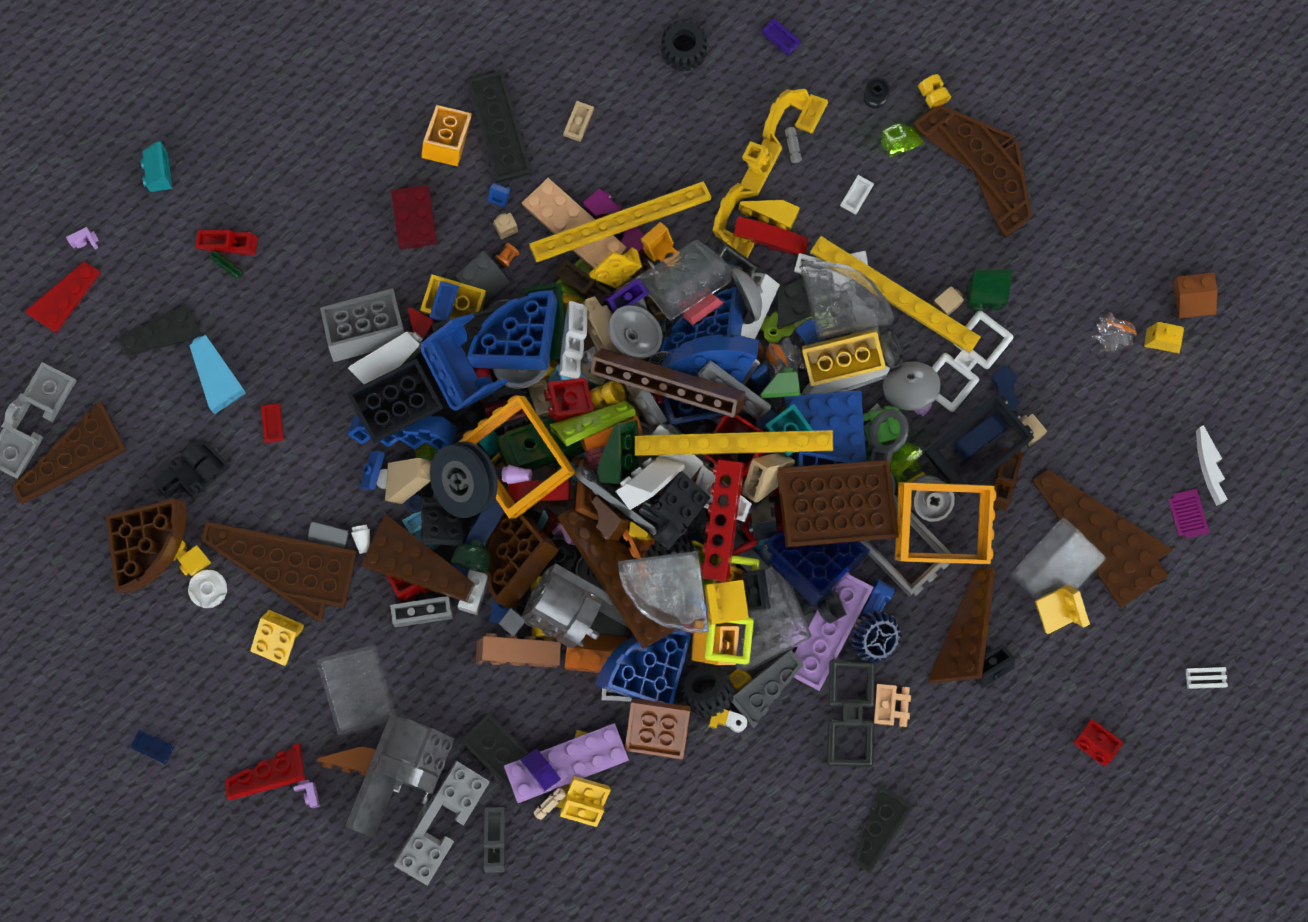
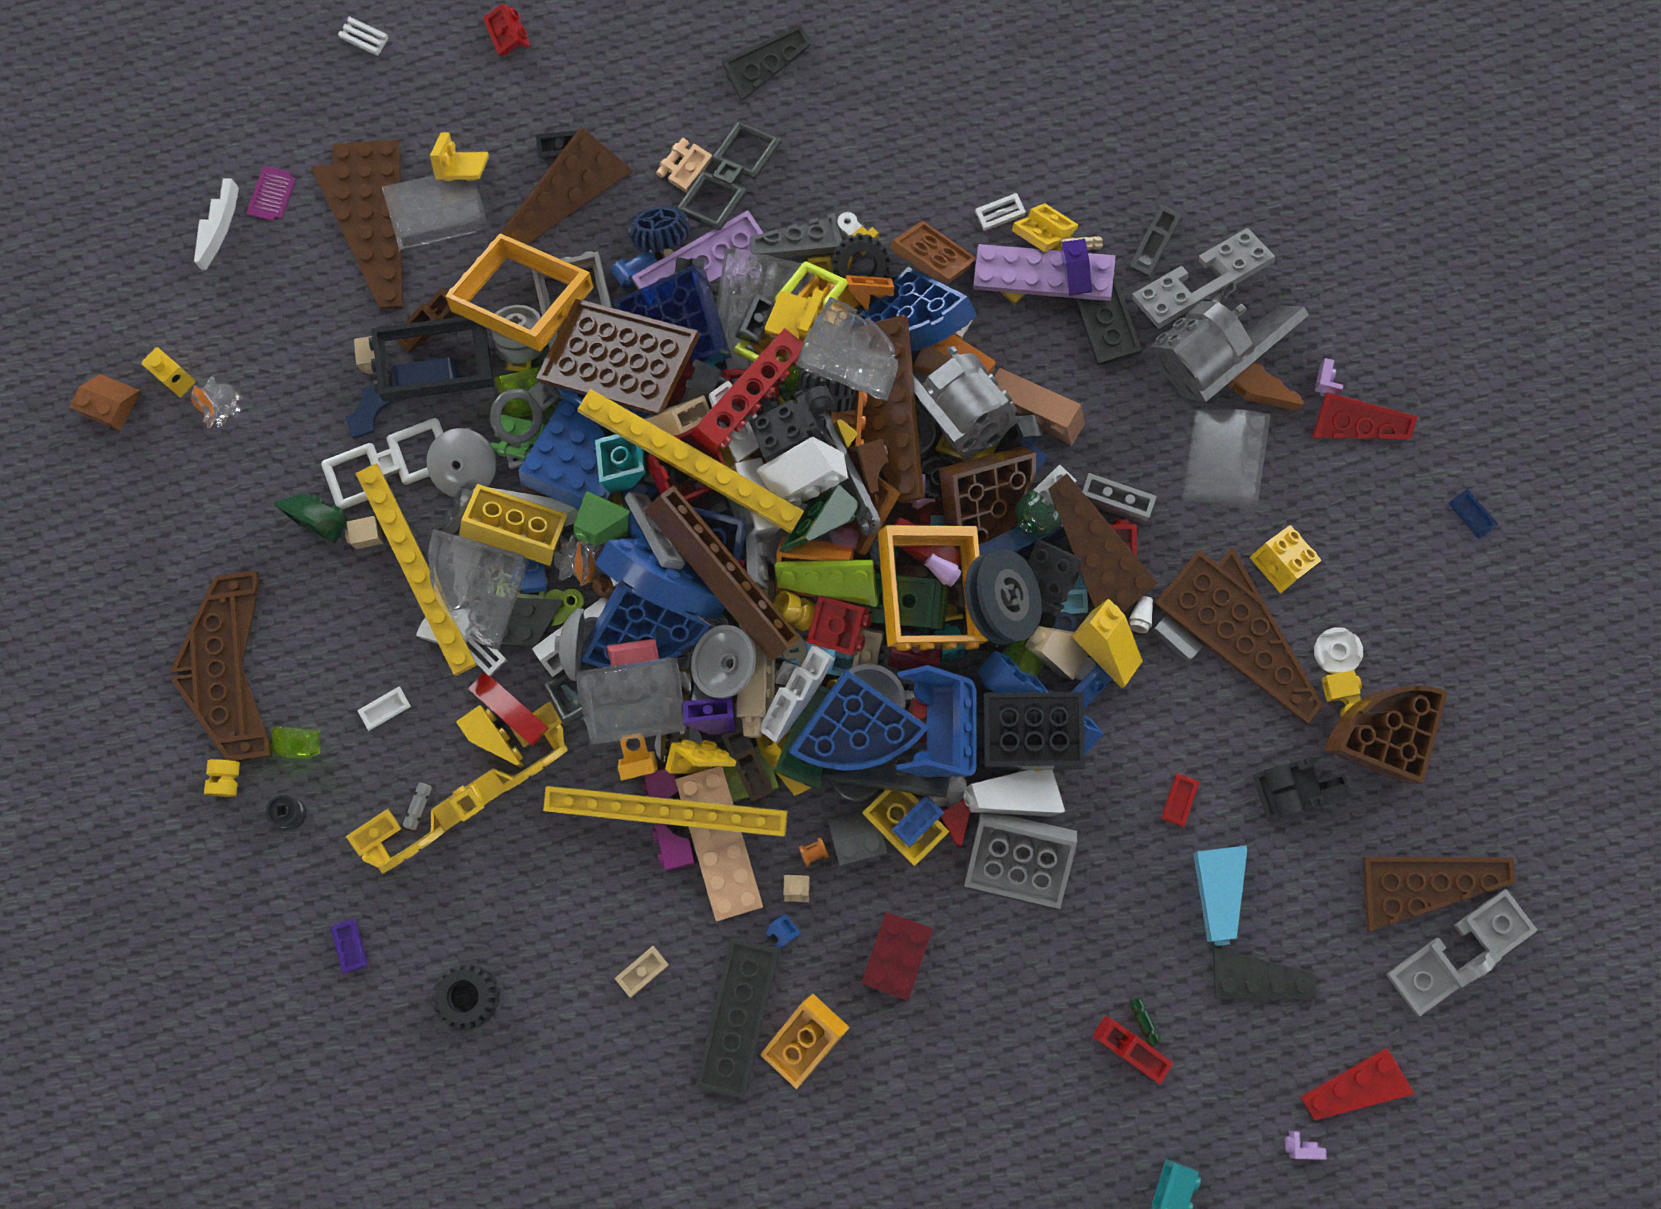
camera: 145 degrees left, 0 degrees up
none -> orange slope [846,275,894,311]
none -> white tile [975,193,1026,231]
none -> yellow slope [1072,598,1143,688]

